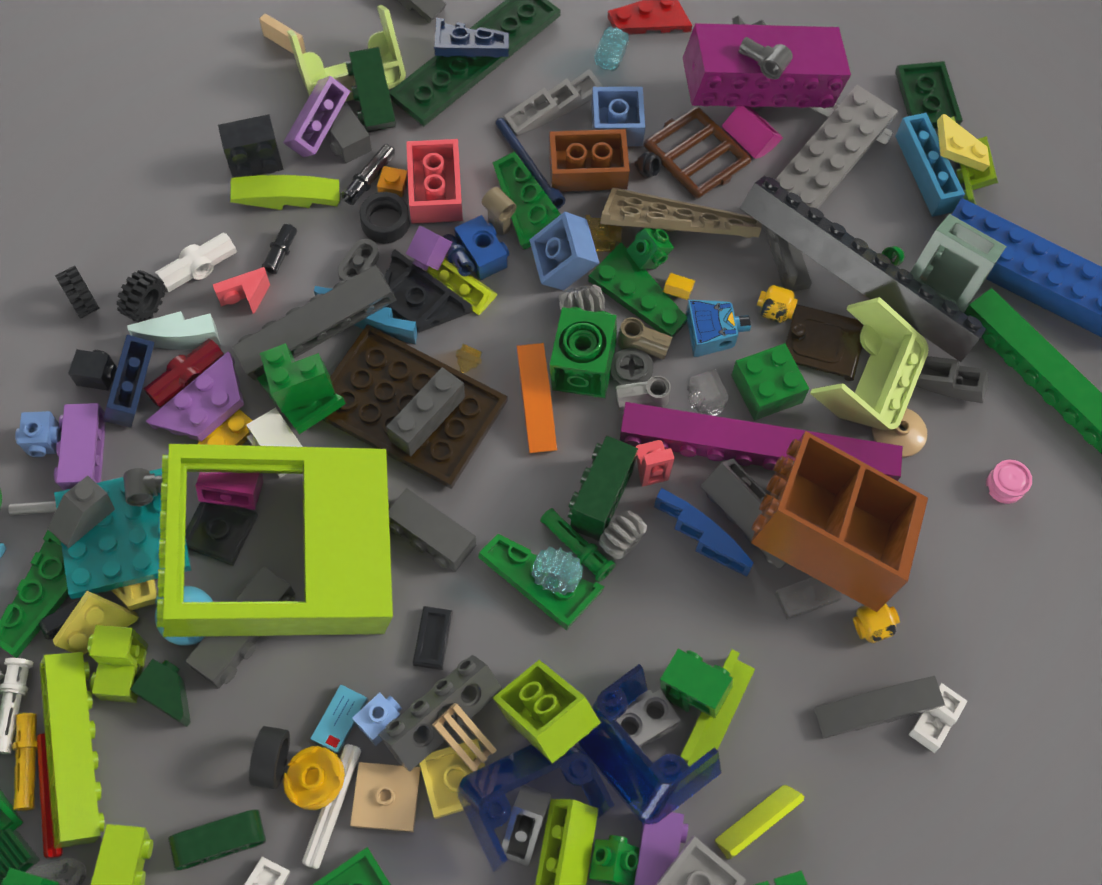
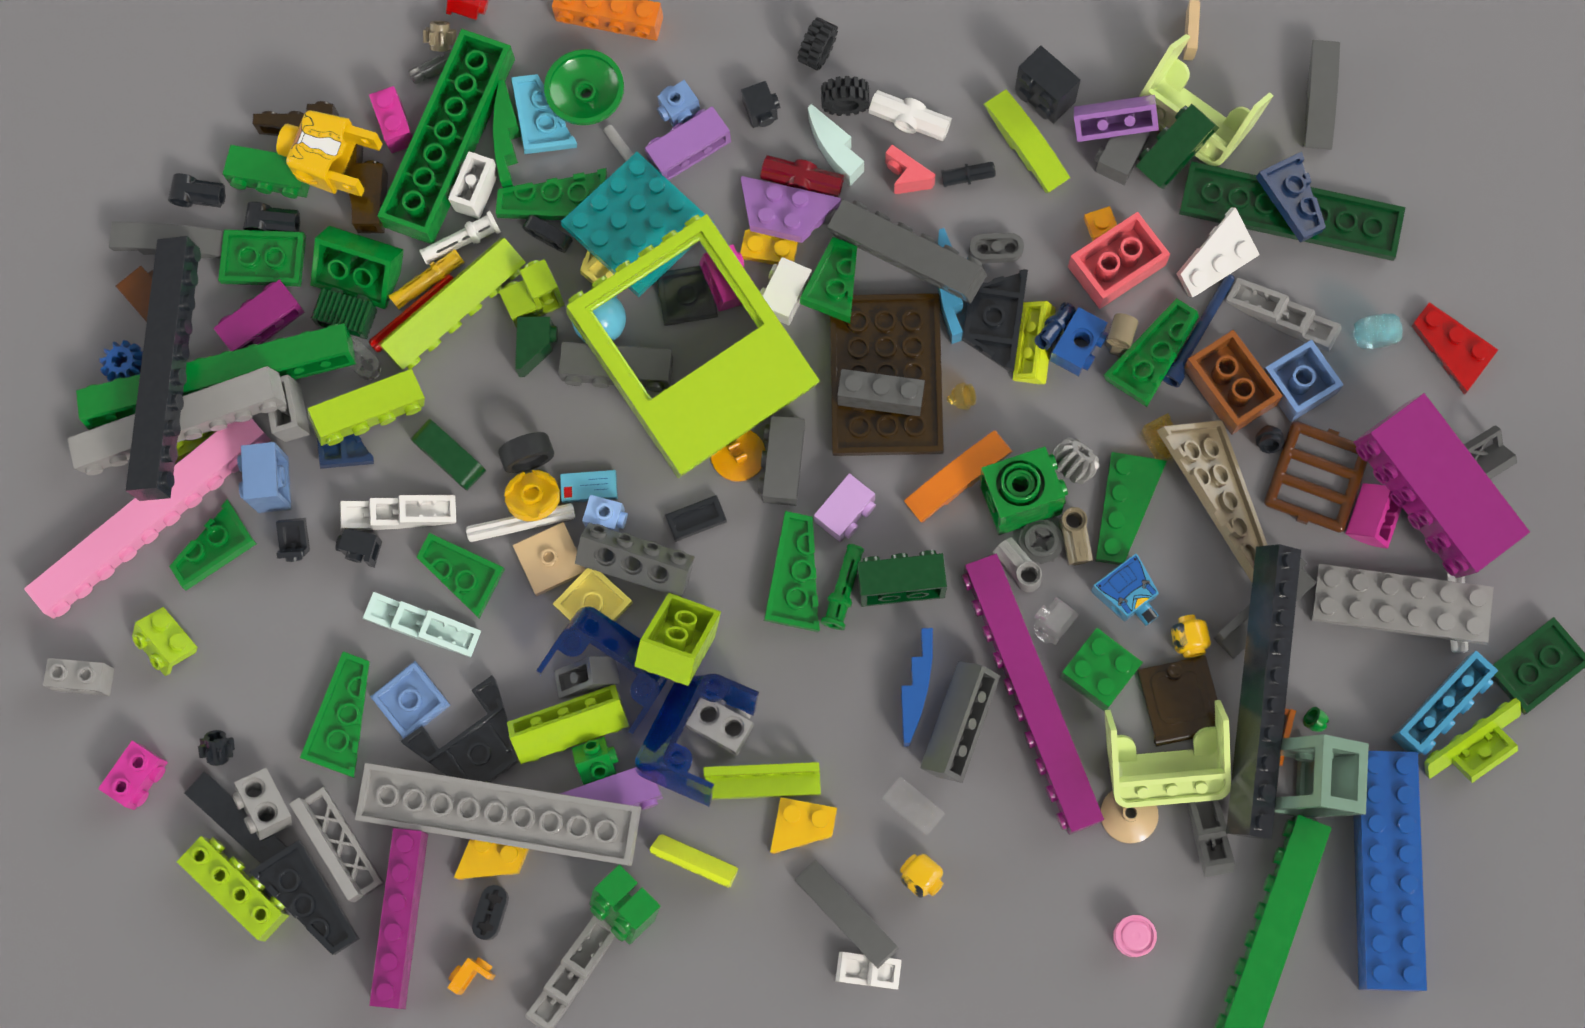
camera: 70 degrees right, 10 degrees up
dark grey slope [48,475,115,548] -> none
light yellow wing [53,591,139,655] -> none
dark blue brick [103,335,155,428] -> none
dark grey pin [123,468,162,506] -> none
green brick [260,343,335,414] -> none
black axle [341,144,395,205] -> none
black tyre [359,192,410,244] -> none
medium lavender brick [406,225,452,271] -> none
tan tile [432,703,497,772] -> none
medium blue brick [530,212,600,290] -> none
clear light blue gear [531,547,583,595] -> none
light grey gear [599,510,647,560] -> none
green brick [626,228,674,269] -> none
coral slope [636,440,675,487] -> none
green brick [660,648,733,718] -> none
yellow tile [663,273,695,300] -> none
dark grey pin [738,37,793,79] -> none
dark orange container [751,431,928,612] -> none
light yellow wing [937,114,990,172] -> none
none -> light orange piece [711,430,766,482]
none -> yellow wing [770,797,837,854]
none -> lavender brick [814,473,876,542]
none -> white wing [1176,207,1260,297]

